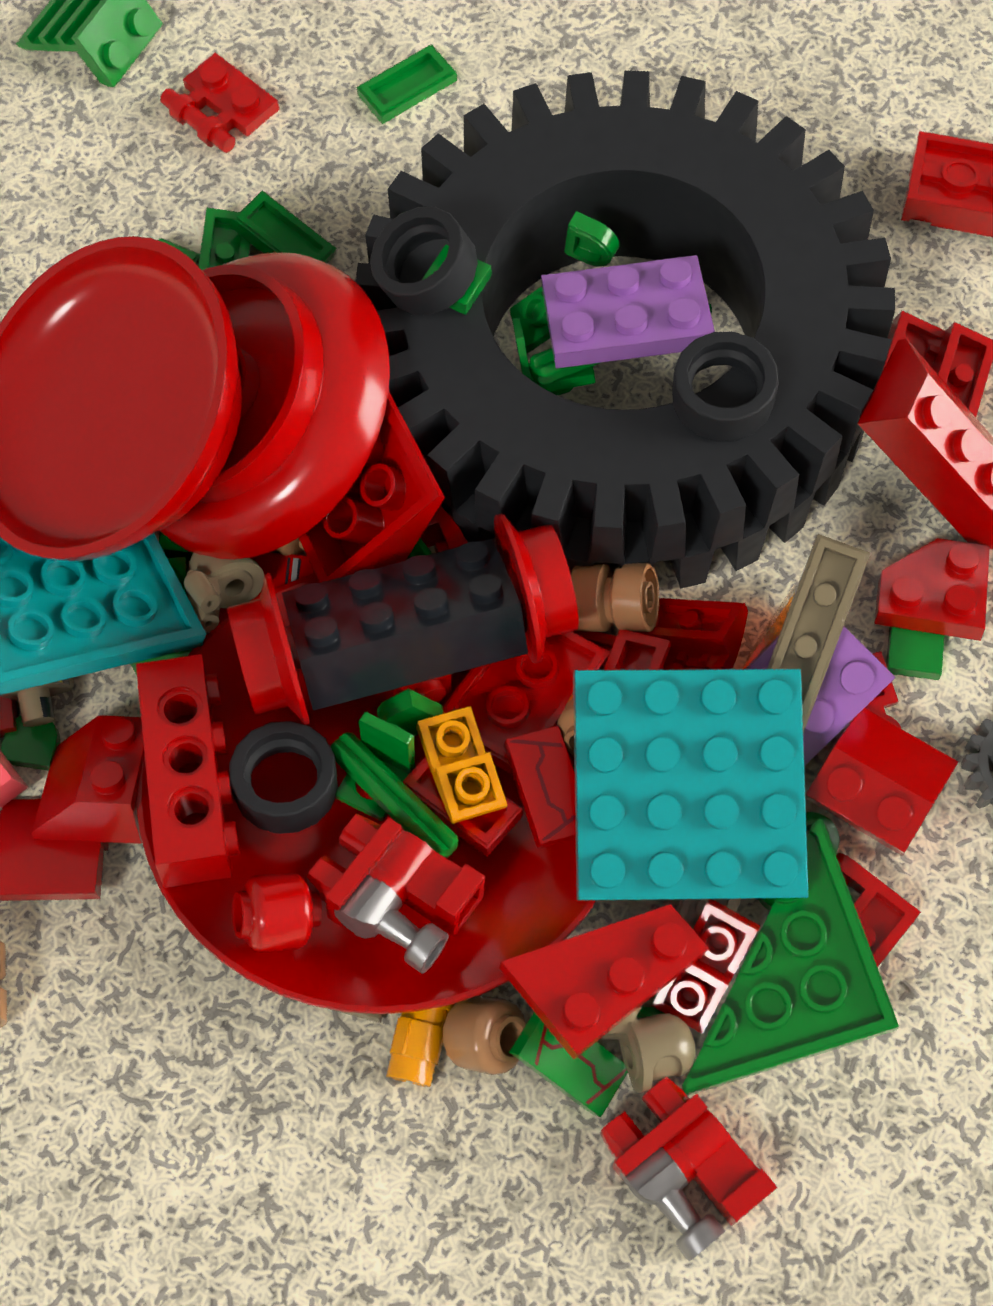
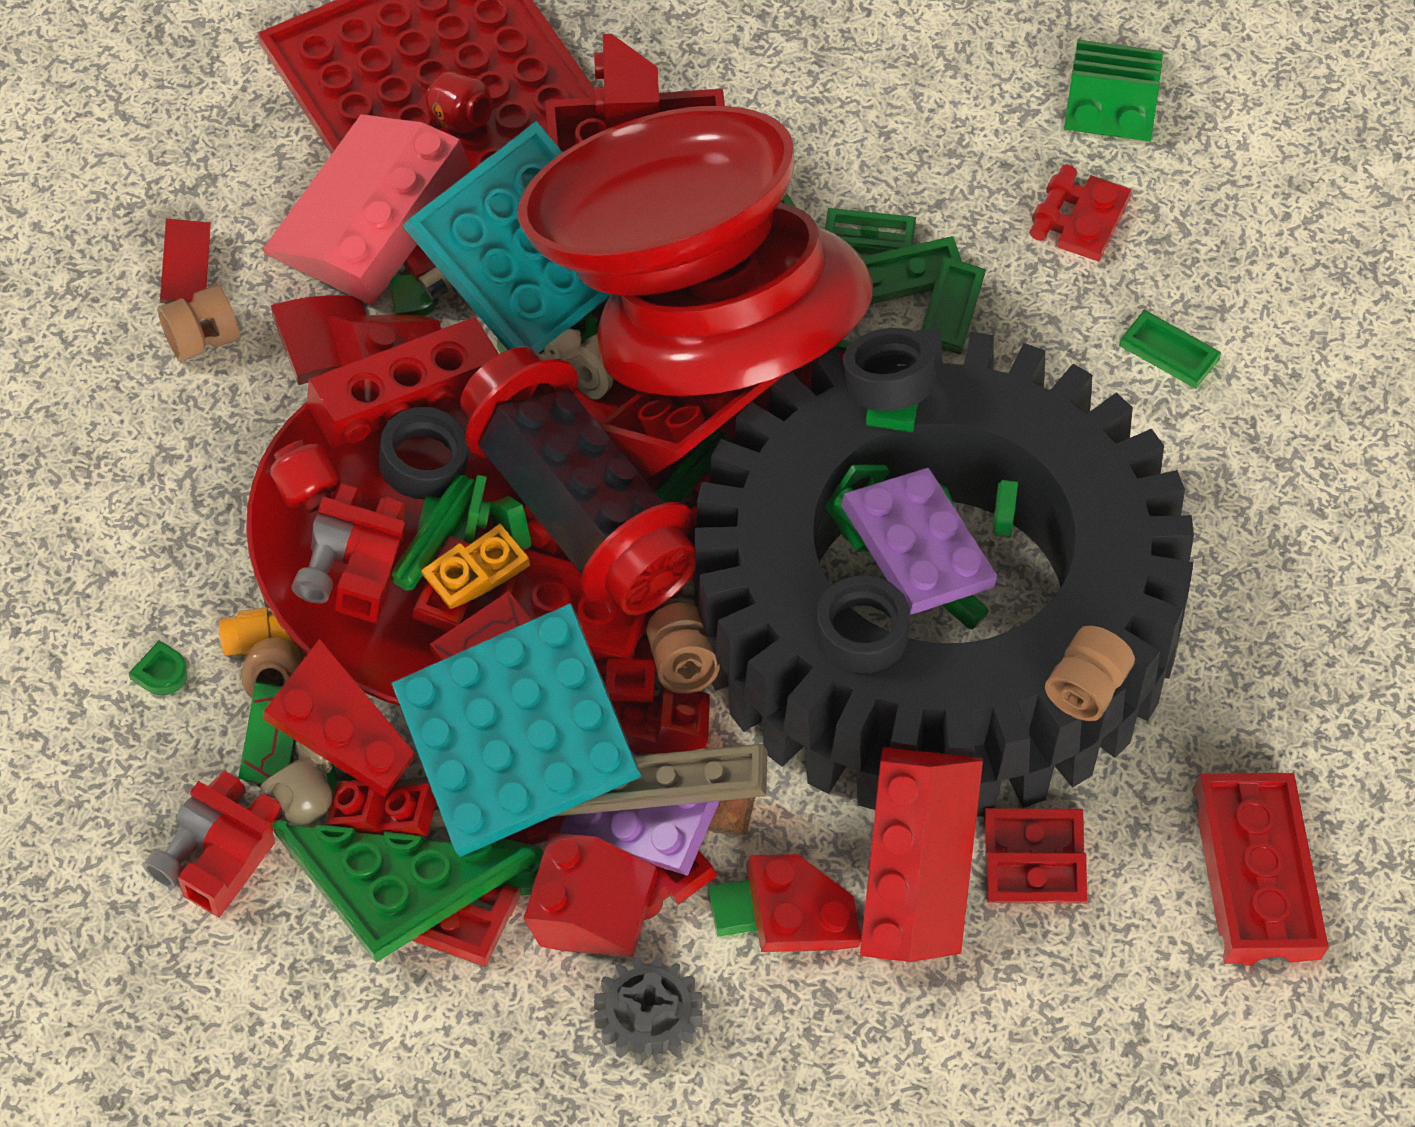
camera: 65 degrees right, 10 degrees down
none -> green tile [129,640,188,695]
none -> medium nougat wheel [1045,626,1135,721]

